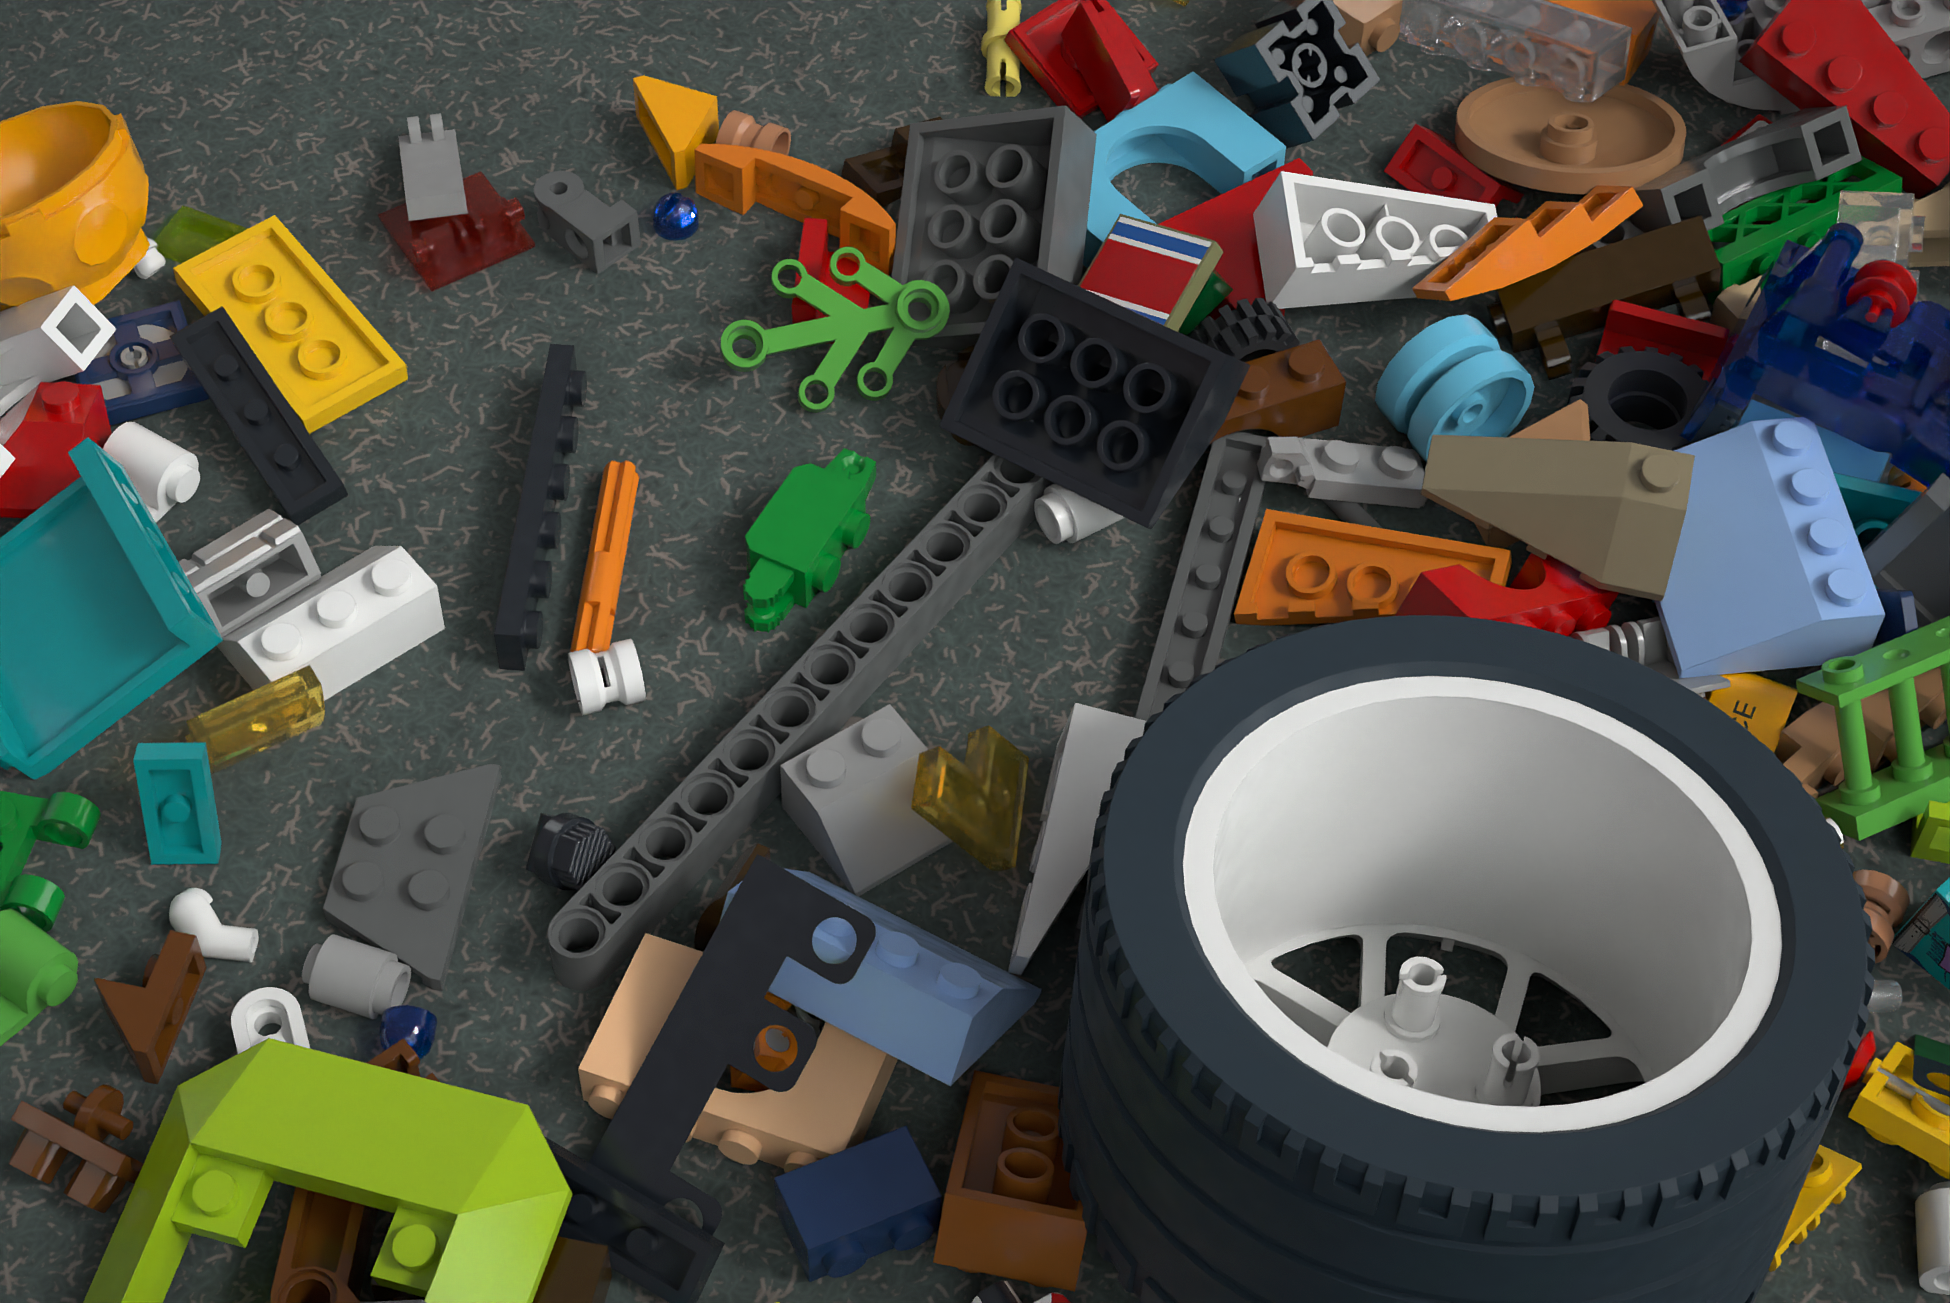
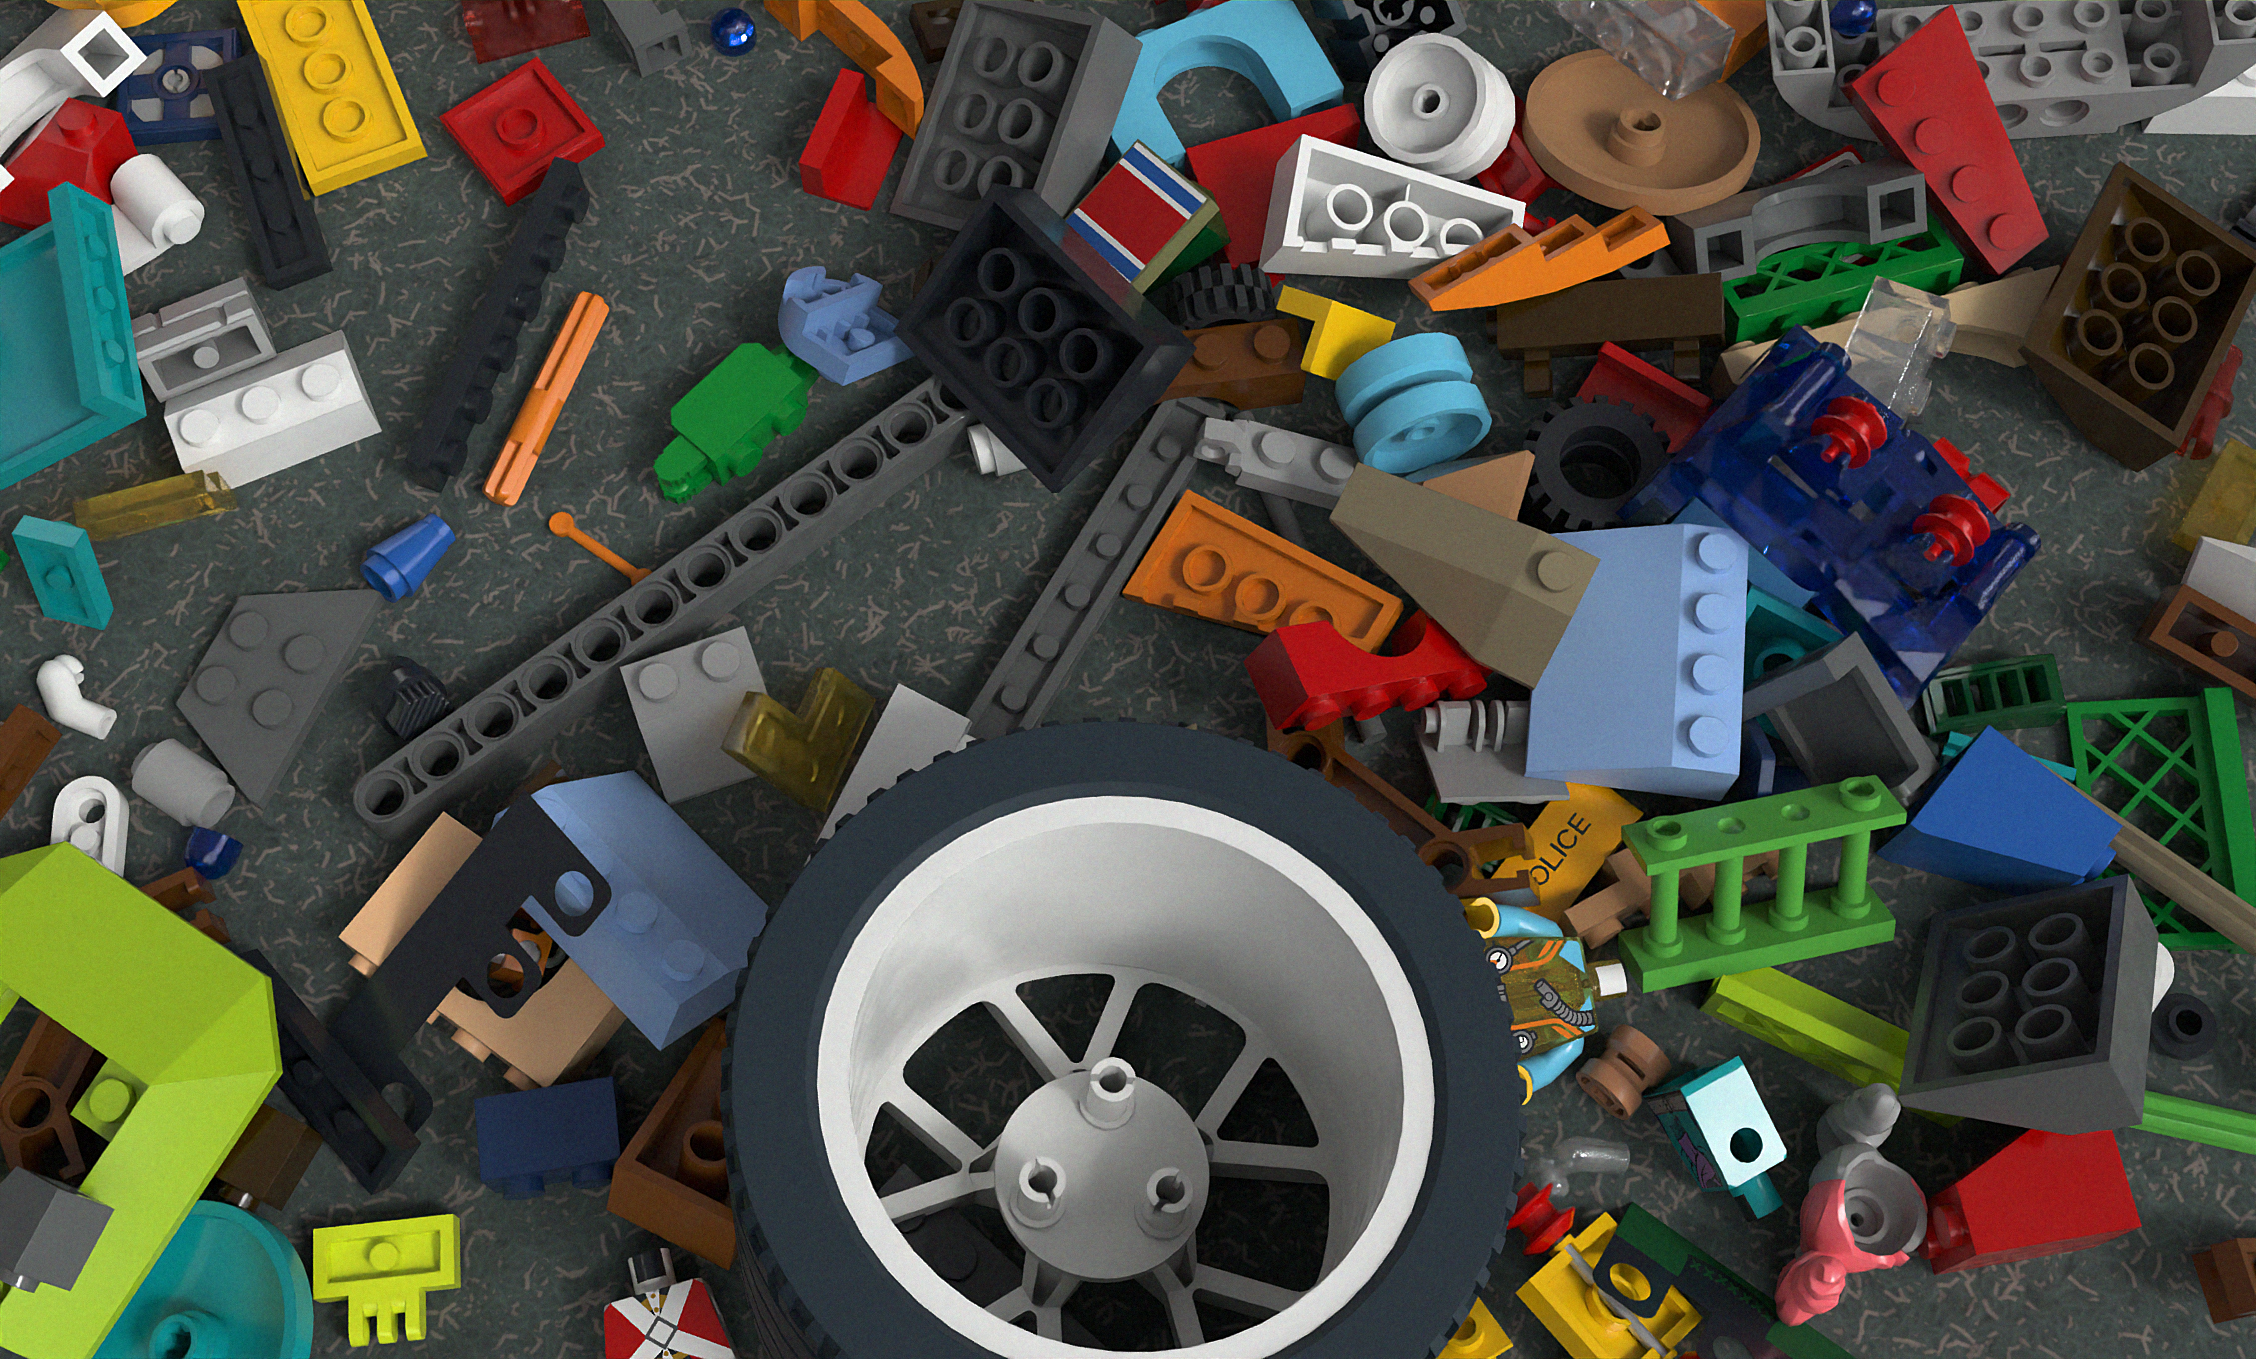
camera: 15 degrees right, 15 degrees up
white wheel [568,639,646,716] -> none
bright green plant [720,246,950,413] -> none
none -> blue cone [359,513,456,603]
none -> red plate [439,56,606,207]
none -> orange hinge [549,512,653,586]
none -> medium blue slope [778,266,916,386]
none -> yellow panel [1276,285,1396,381]
none -> white wheel [1364,33,1515,181]

